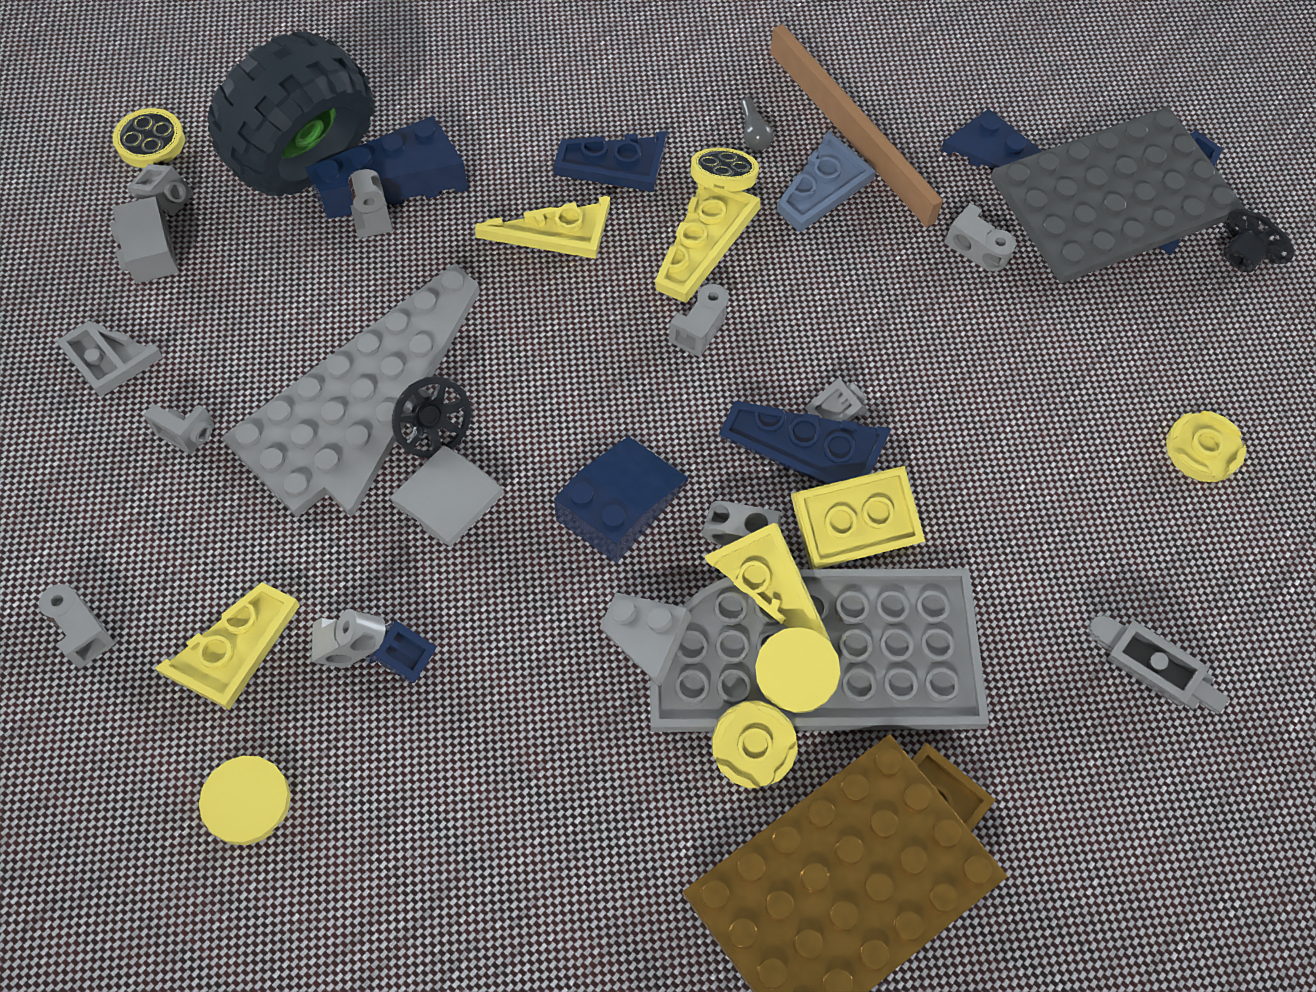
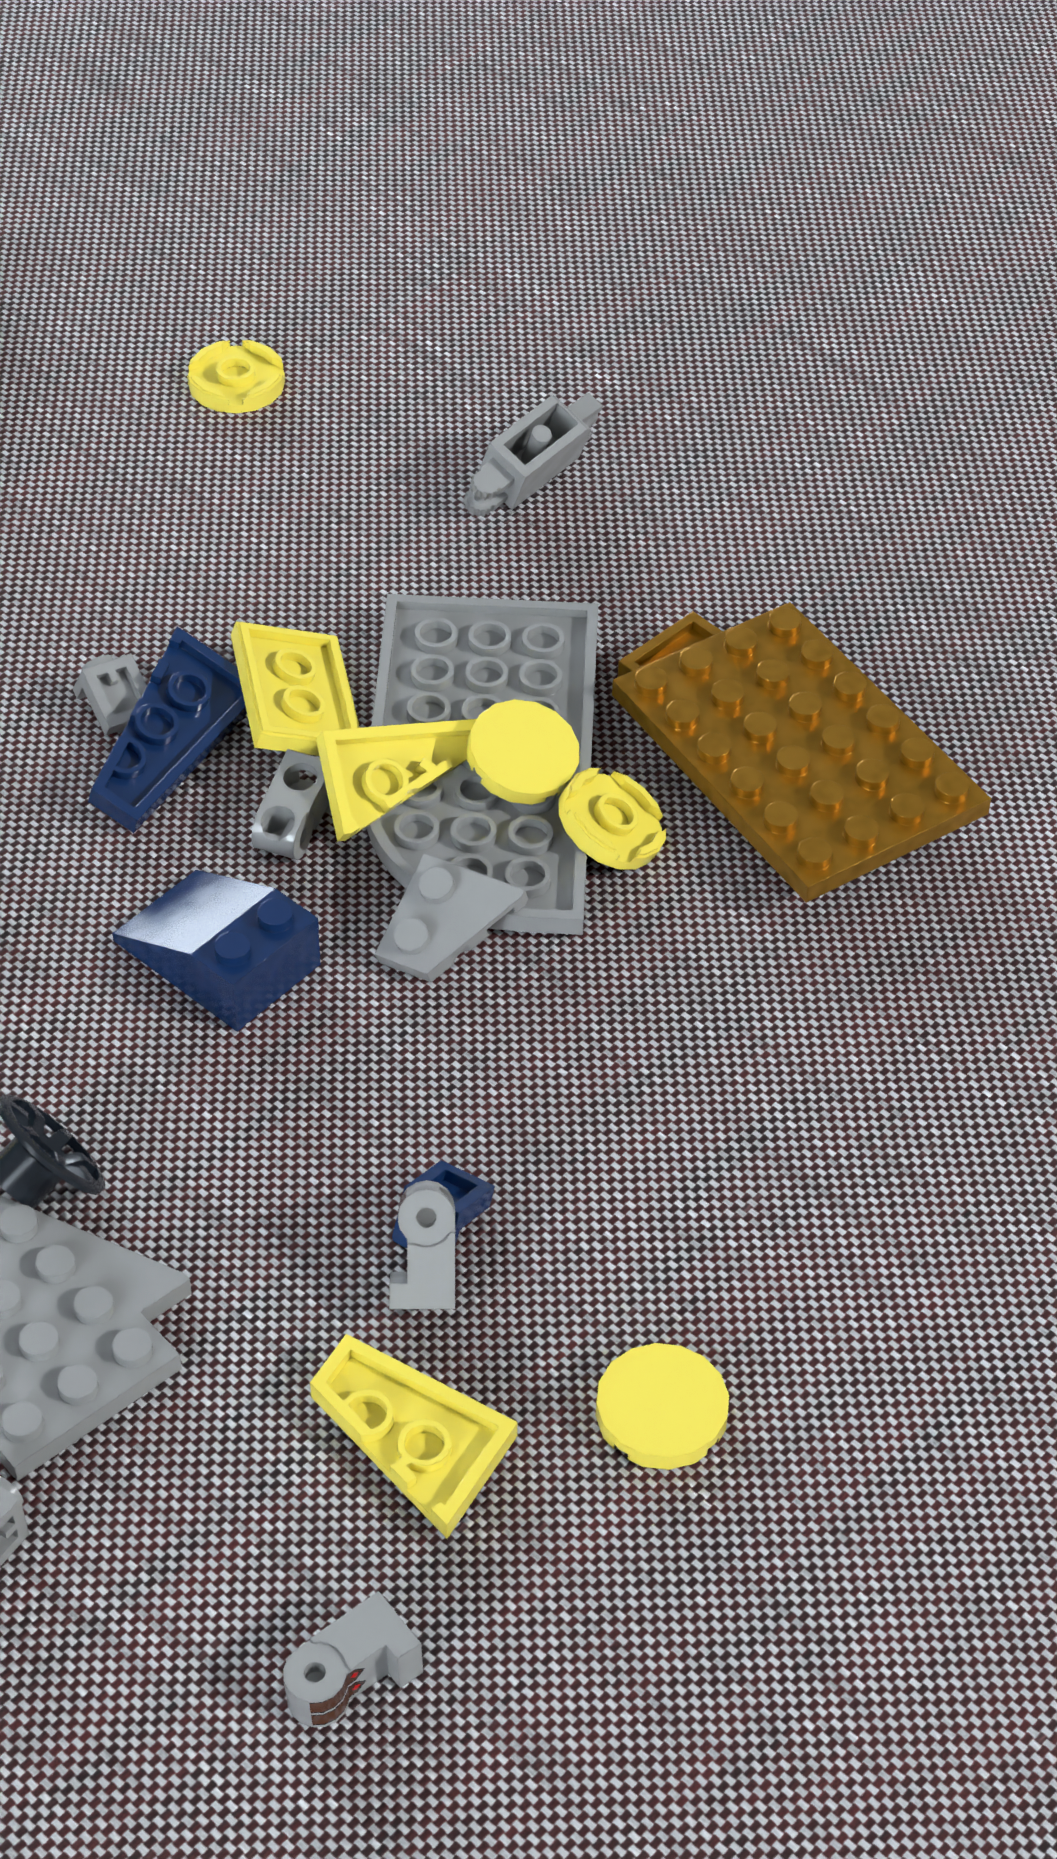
camera: 85 degrees left, 15 degrees down
light grey slope [389,445,505,547] -> none

